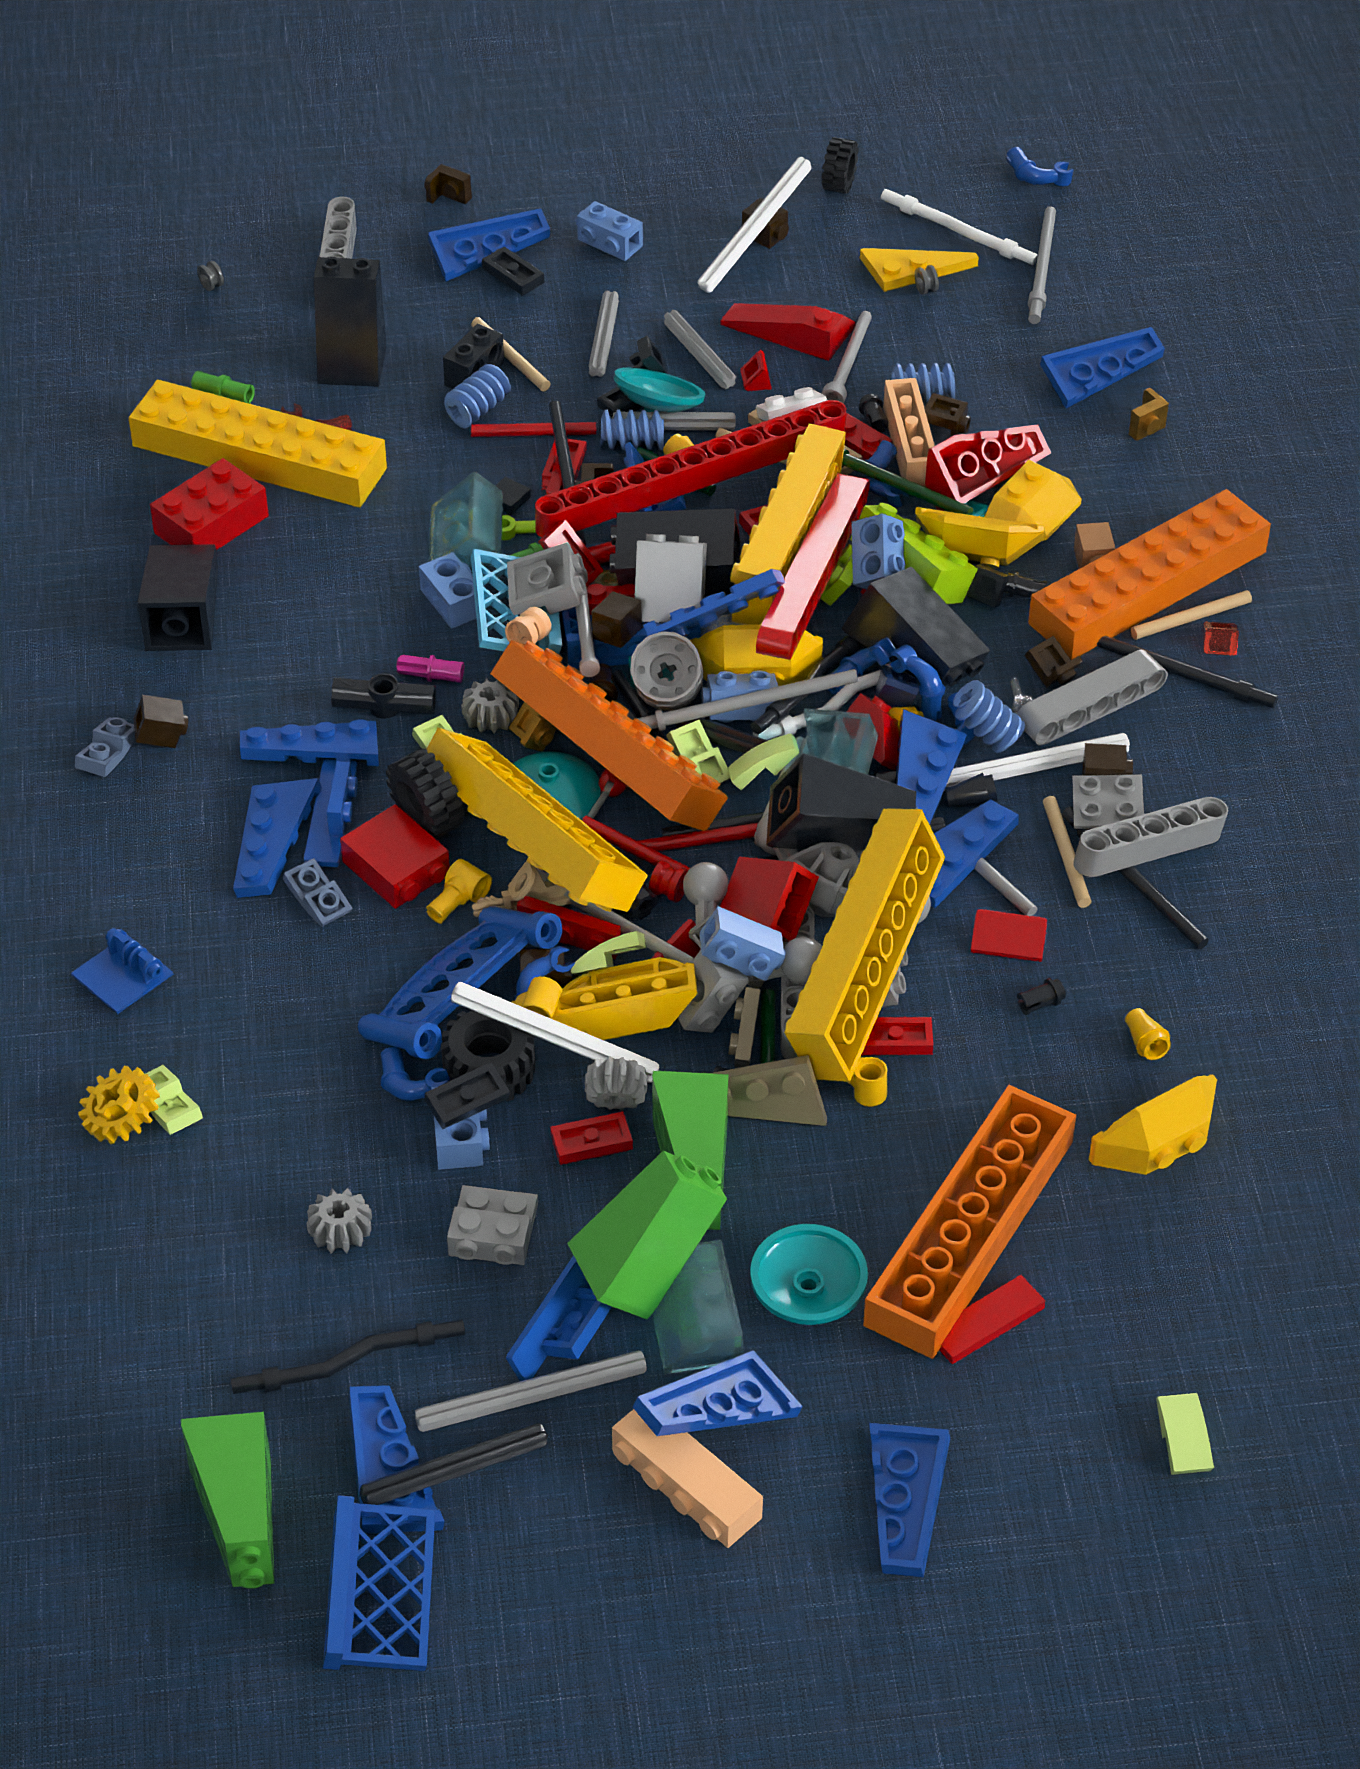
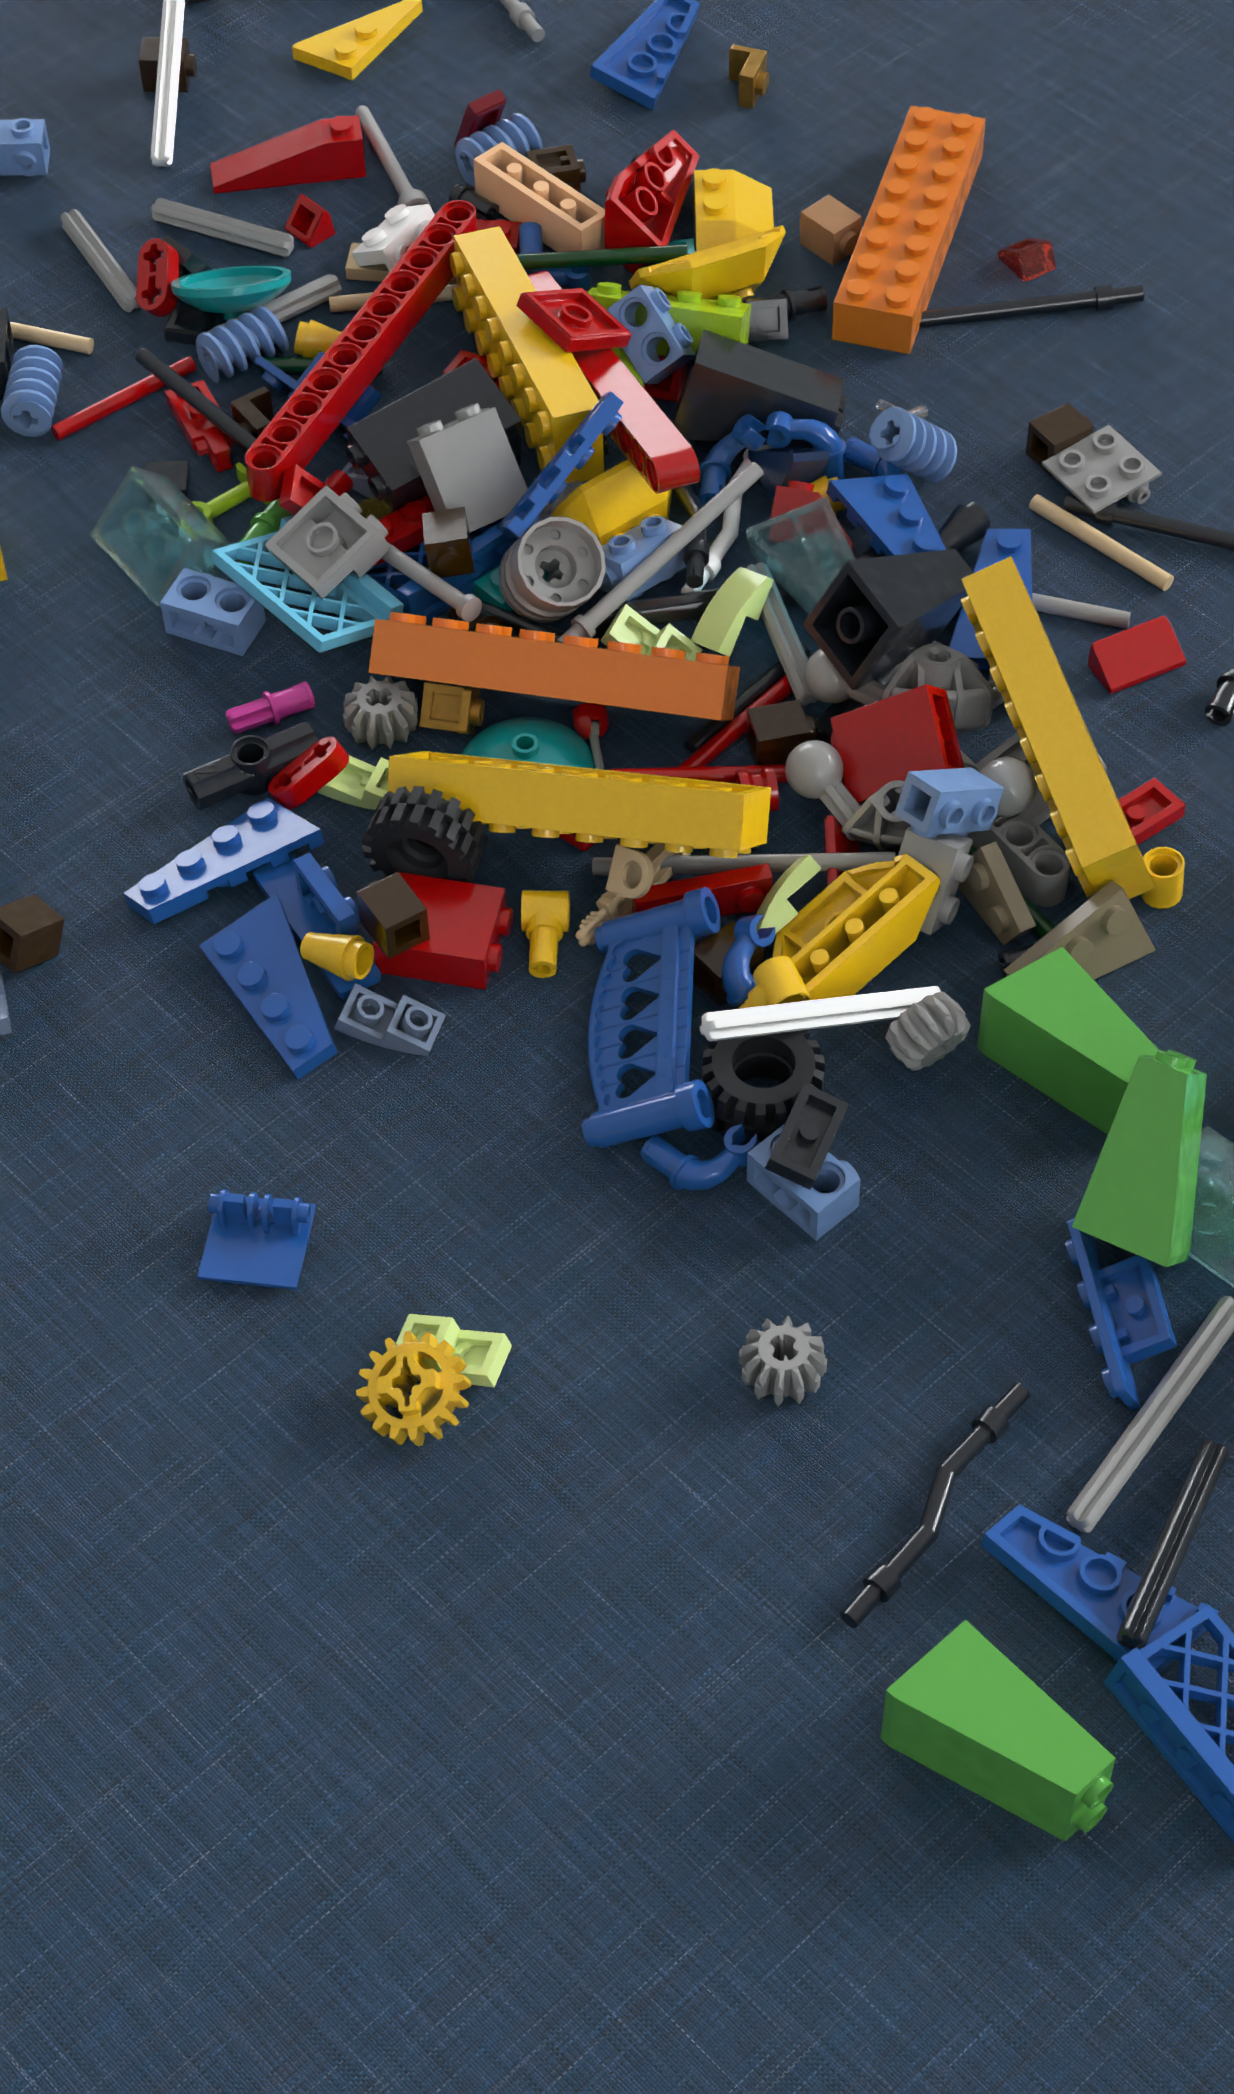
camera: 35 degrees left, 5 degrees up
light grey plate [447,1185,538,1265] -> none
light nougat wheel [505,607,551,644] -> none
red plate [550,1111,633,1165] -> none
dark grey bush [914,265,939,295] -> none
white axle [944,733,1130,791] -> none
light grey beam [1017,649,1168,745] -> none
dark brown bracket [1024,636,1083,688] -> none
light grey beam [1073,797,1228,877] -> none
tan bar [1131,590,1252,640] -> none
none -> red beam [136,238,179,317]
none -> red beam [268,736,350,810]
none -> yellow cone [300,932,374,981]
none -> dark brown brick [357,872,430,959]
none -> dark red tile [454,88,507,148]
none -> red tile [516,288,632,352]
none -> dark brown brick [747,699,817,765]

